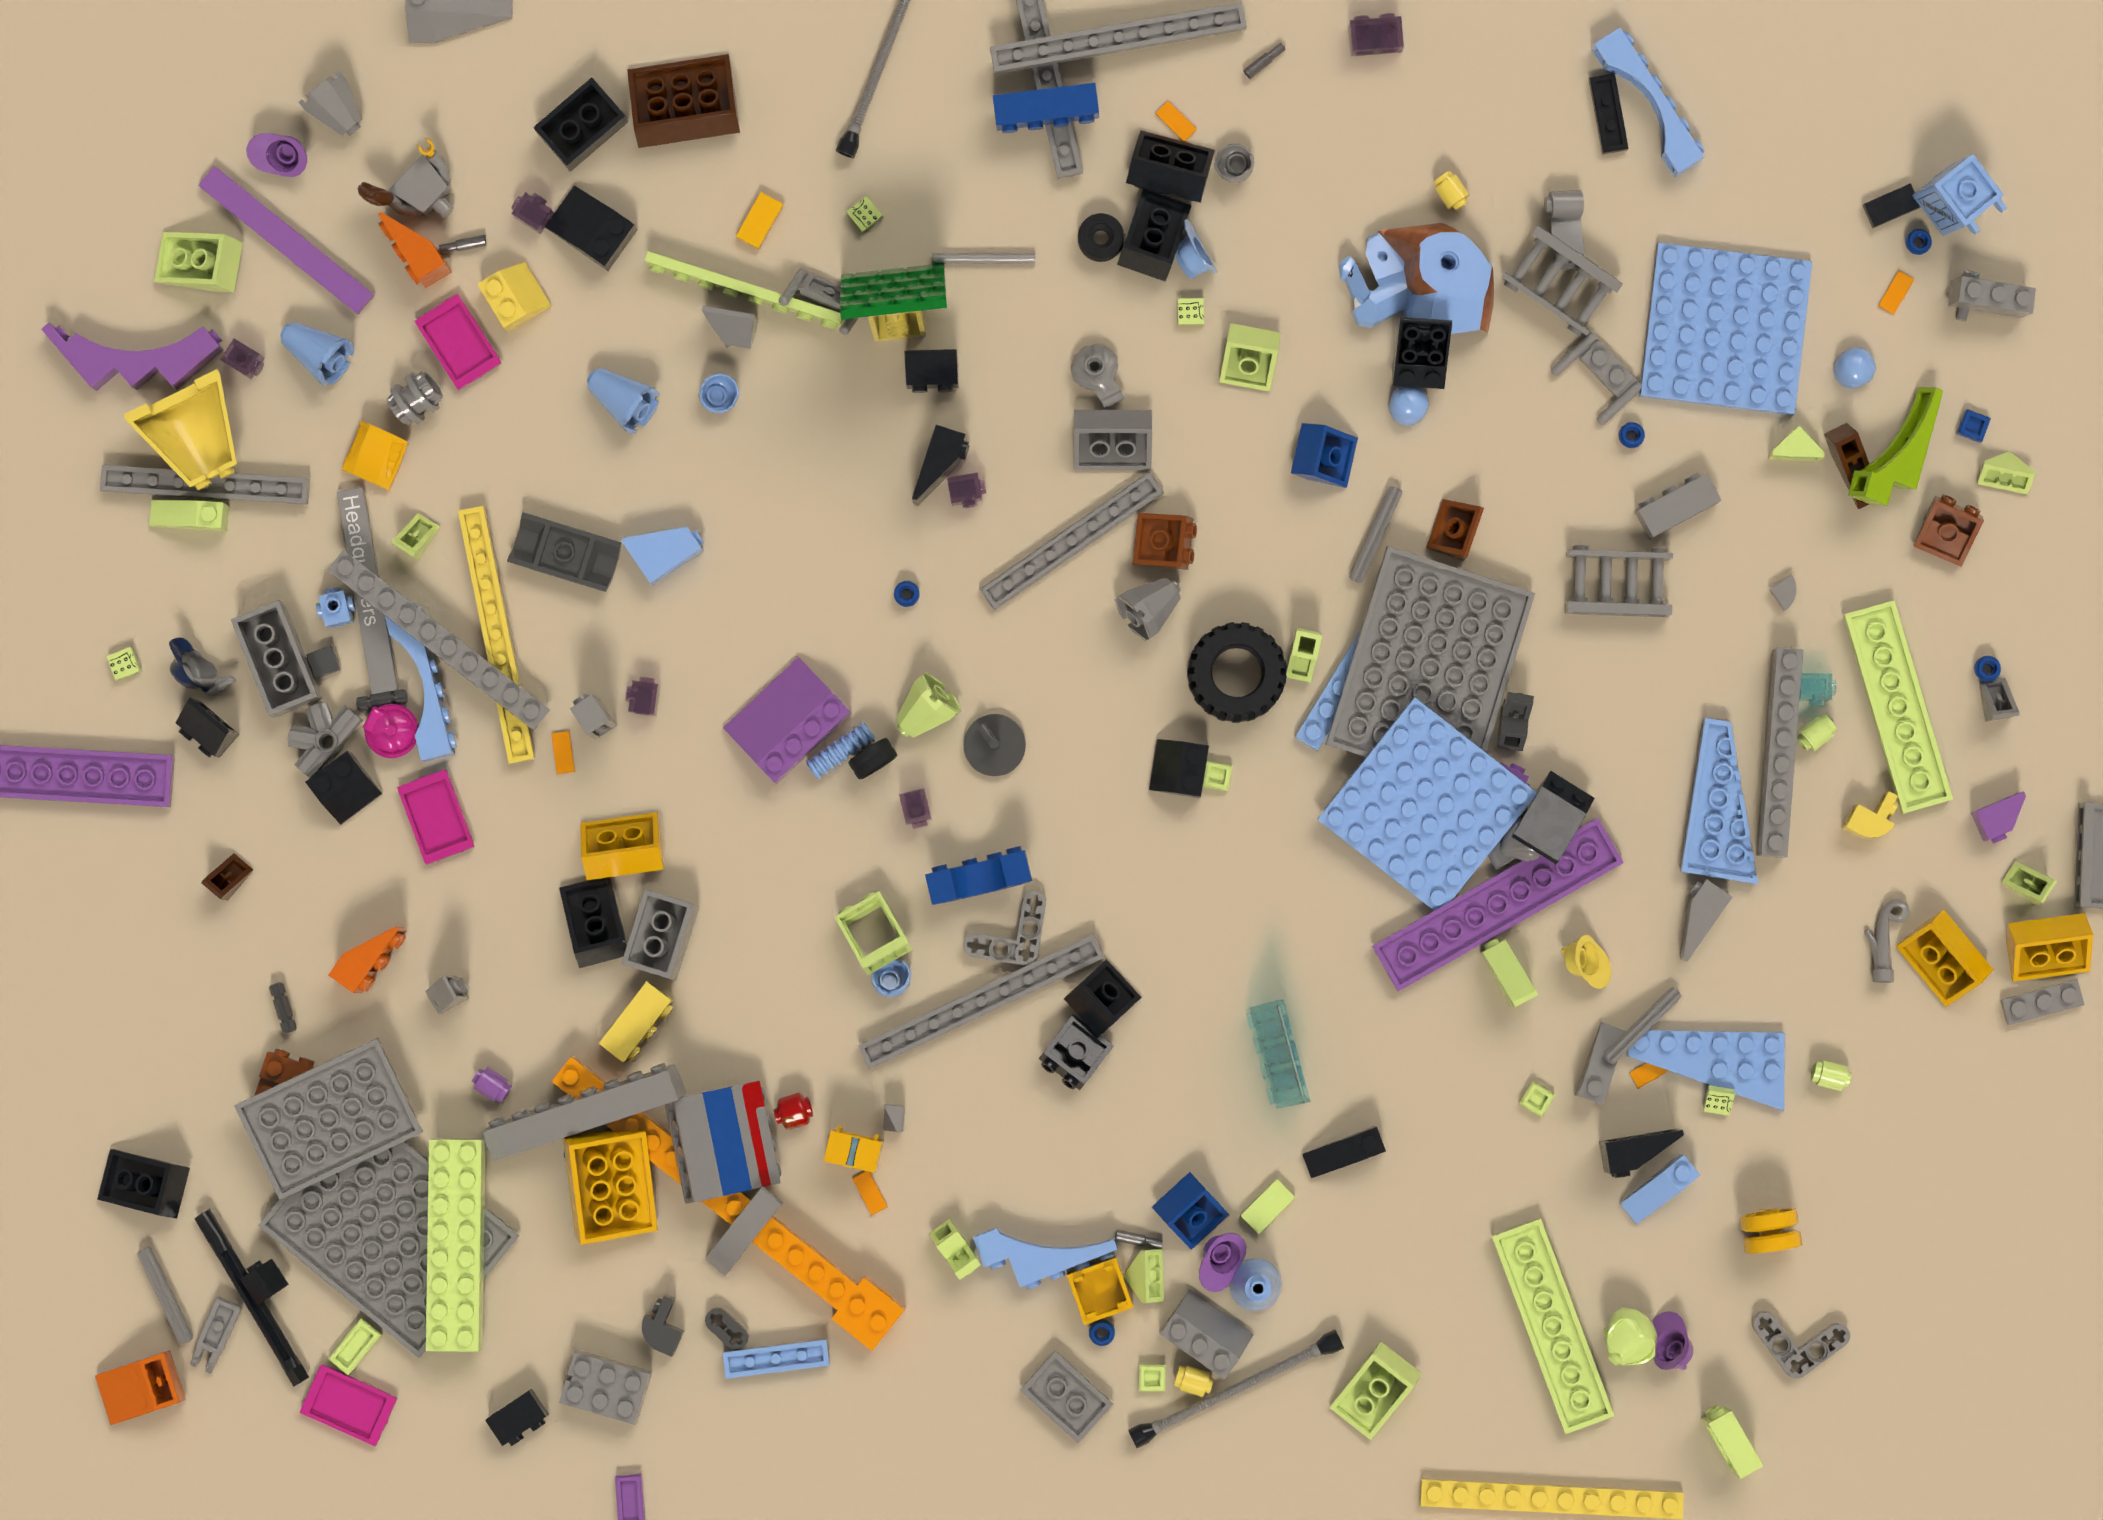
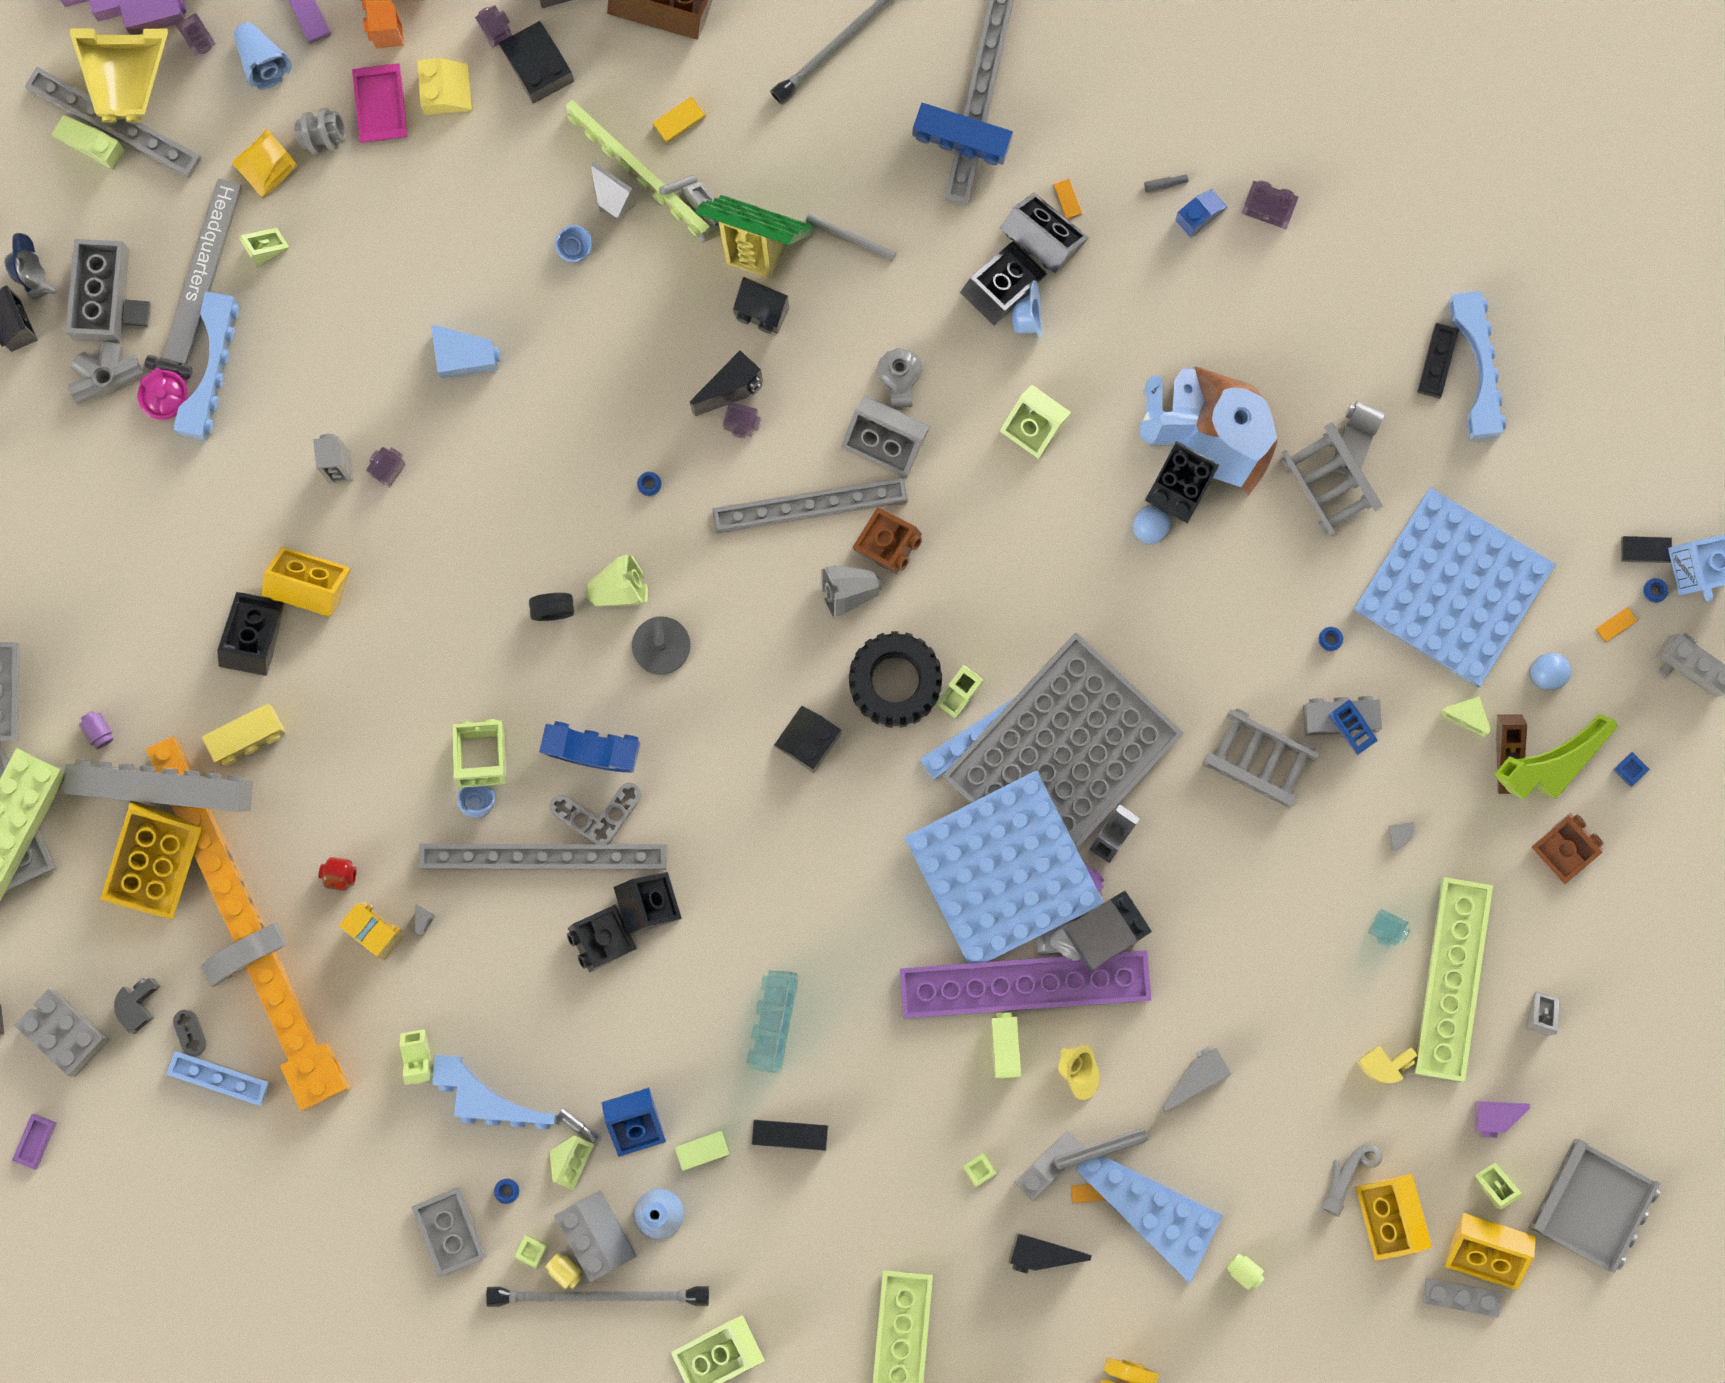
camera: 25 degrees right, 5 degrees down
black slope [305,751,383,825] -> none
light blue brick [316,587,356,629] -> none
light grey plate [327,550,550,731] -> none
orange slope [328,926,407,993] -> none
dark pink piece [397,769,475,865] -> none
light grey slope [425,975,469,1014] -> none
flat silver pin [439,235,487,254] -> none
light yellow plate [458,506,535,764] -> none
dark grey piece [507,512,622,592] -> none
light orange window [551,731,575,774] -> none
light blue cone [587,368,660,434] -> none
light grey slope [621,889,700,980] -> none
panel [665,1081,781,1204] -> none
medium lavender slope [723,657,852,784] -> none
light blue piece [806,722,875,779] -> none
yellowish green tile [846,196,883,233] -> none
light orange window [852,1171,888,1216] -> none
clear purple brick [899,788,932,829] -> none
light grey plate [990,2,1247,74] -> none
yellow container [1067,1256,1134,1325] -> none
black tyre [1078,213,1124,262] -> none
yellowish green tile [1178,298,1204,326] -> none
medium lavender piece [1199,1233,1247,1292] -> none
yellowish green tile [1203,761,1233,791] -> none
light grey hair [1214,144,1254,183] -> none
blue slope [1291,423,1358,488] -> none
light grey axle [1349,487,1403,583] -> none
dark orange slope [1426,499,1484,561] -> none
light yellow brick [1433,171,1470,211] -> none
light grey plate [1551,332,1642,425] -> none
light blue slope [1620,1154,1700,1224] -> none
light blue wing [1680,718,1758,884] -> none
yellowish green tile [1703,1085,1735,1116] -> none
light grey brick [1756,647,1803,858] -> none
yellowish green brick [1797,714,1837,752] -> none
blue plate [1974,656,2001,682] -> none
yellowish green slope [1977,451,2035,495] -> none
none -> blue slope [1175,189,1227,238]
none -> blue slope [1328,699,1378,755]

